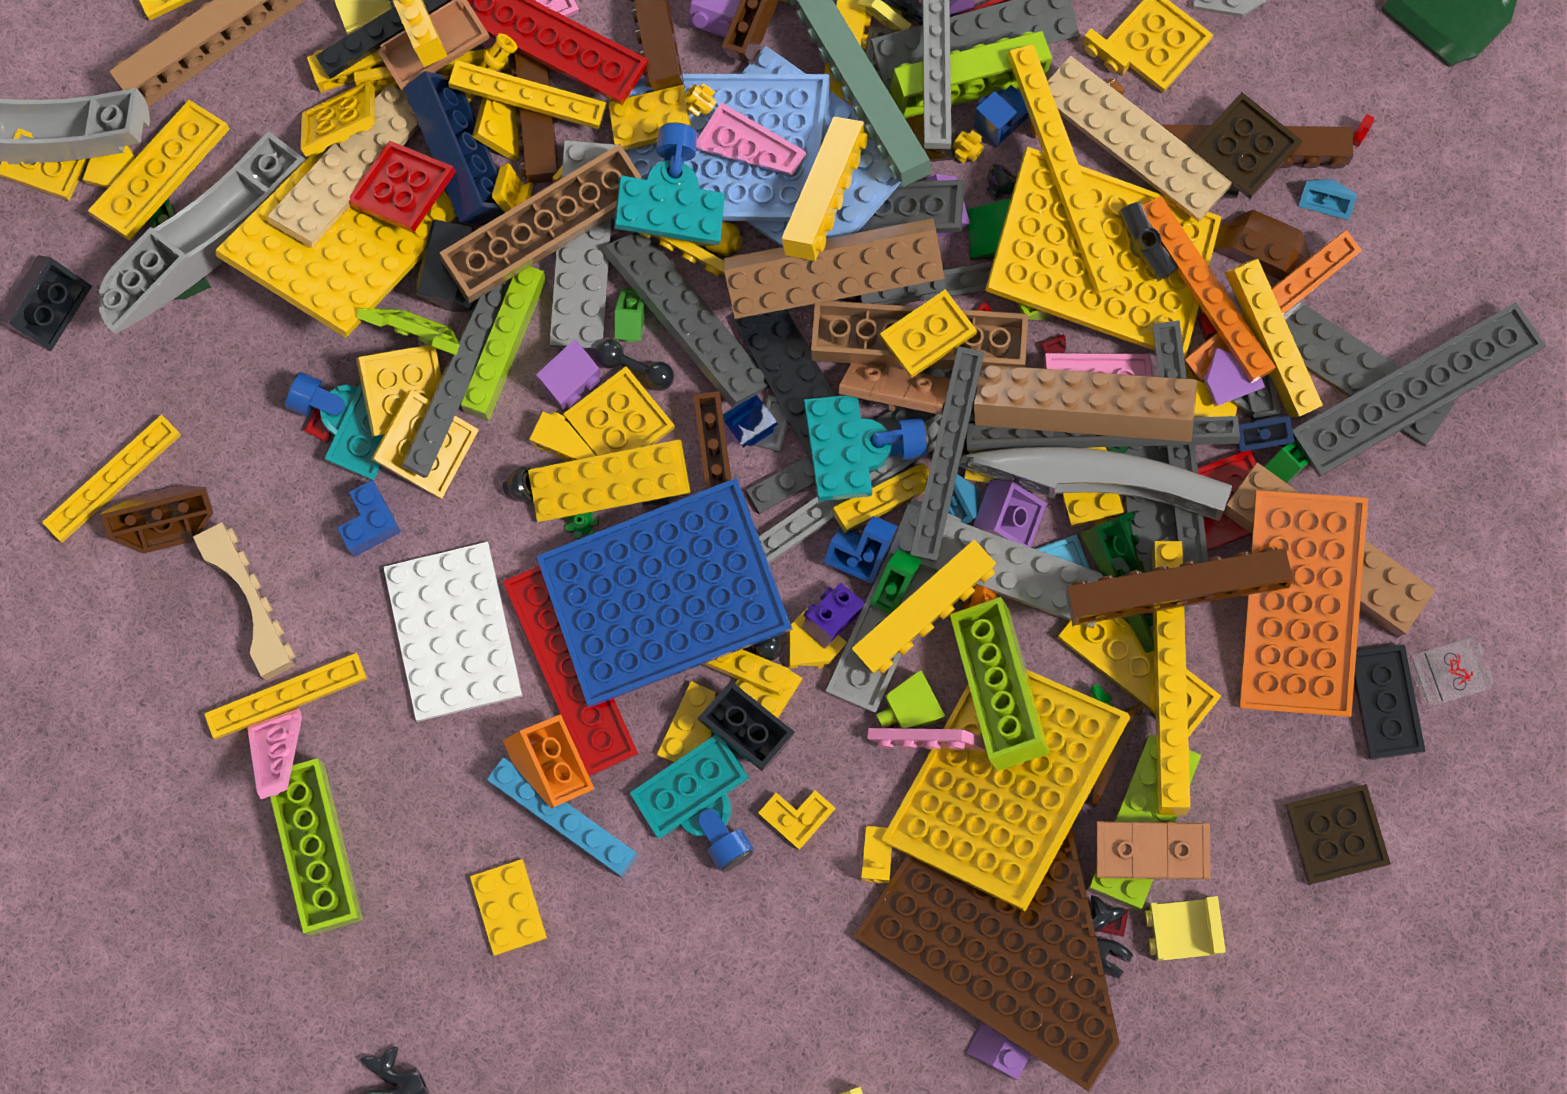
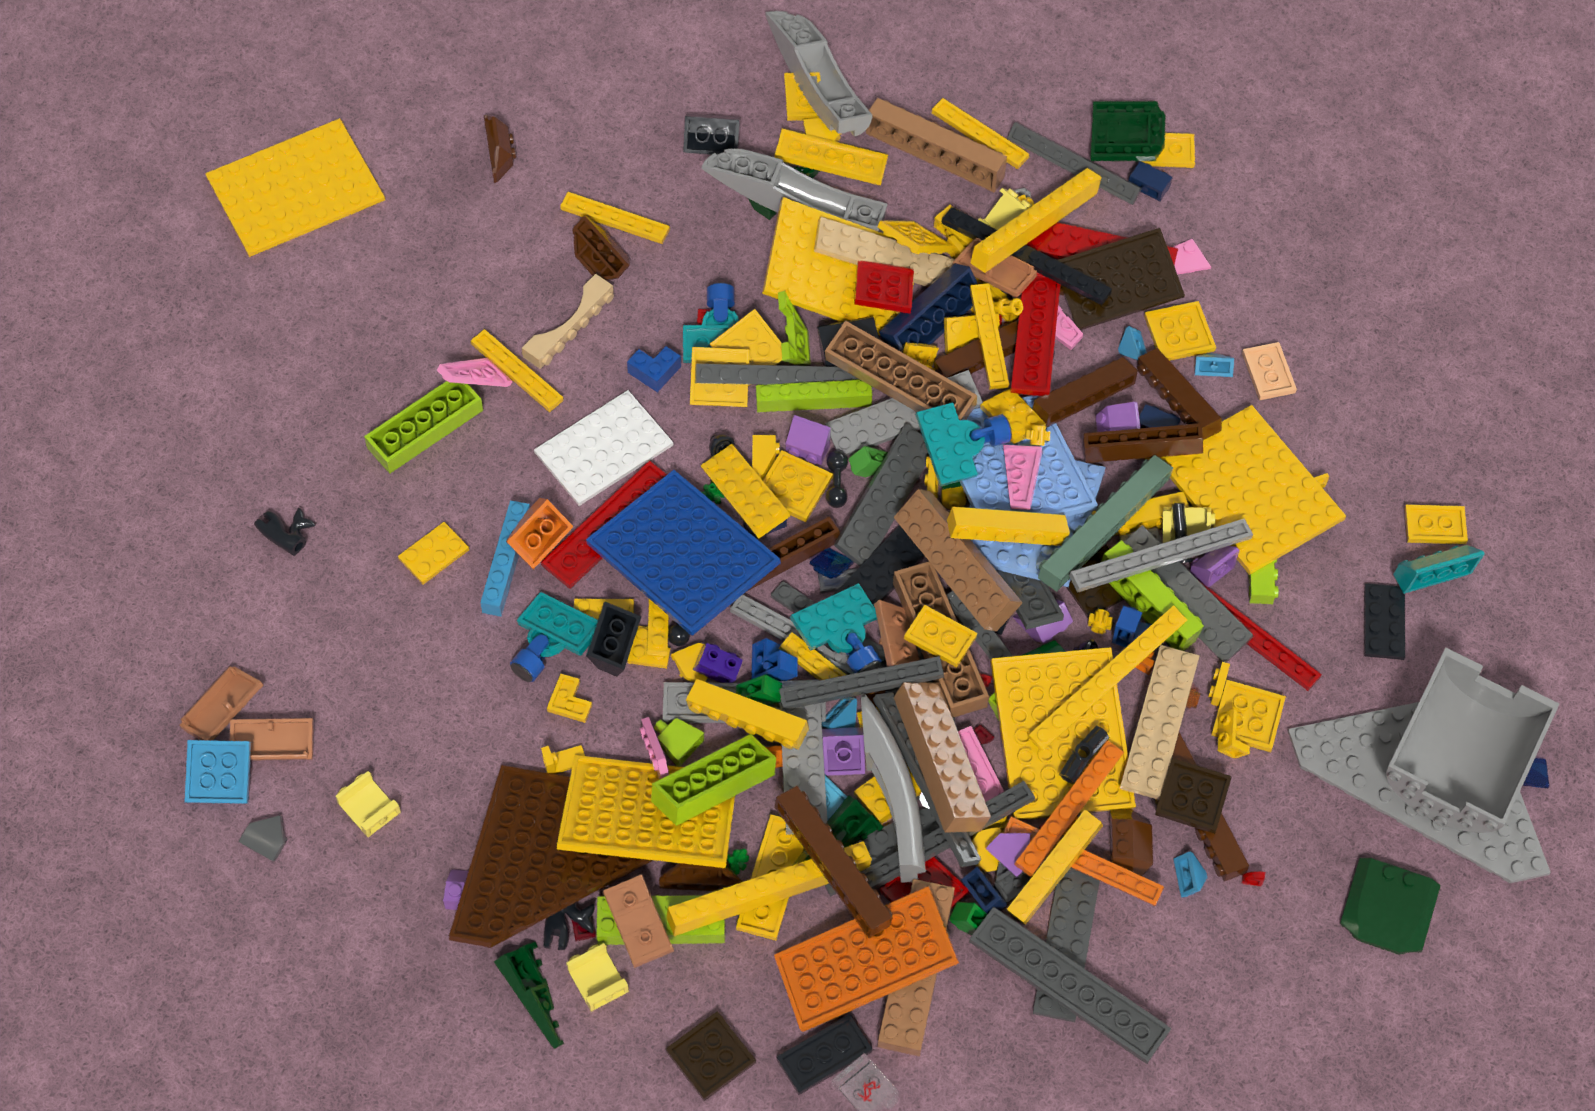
camera: 60 degrees right, 15 degrees down
none -> dark green wedge [494,941,564,1049]
none -> yellow bracket [1217,709,1250,759]

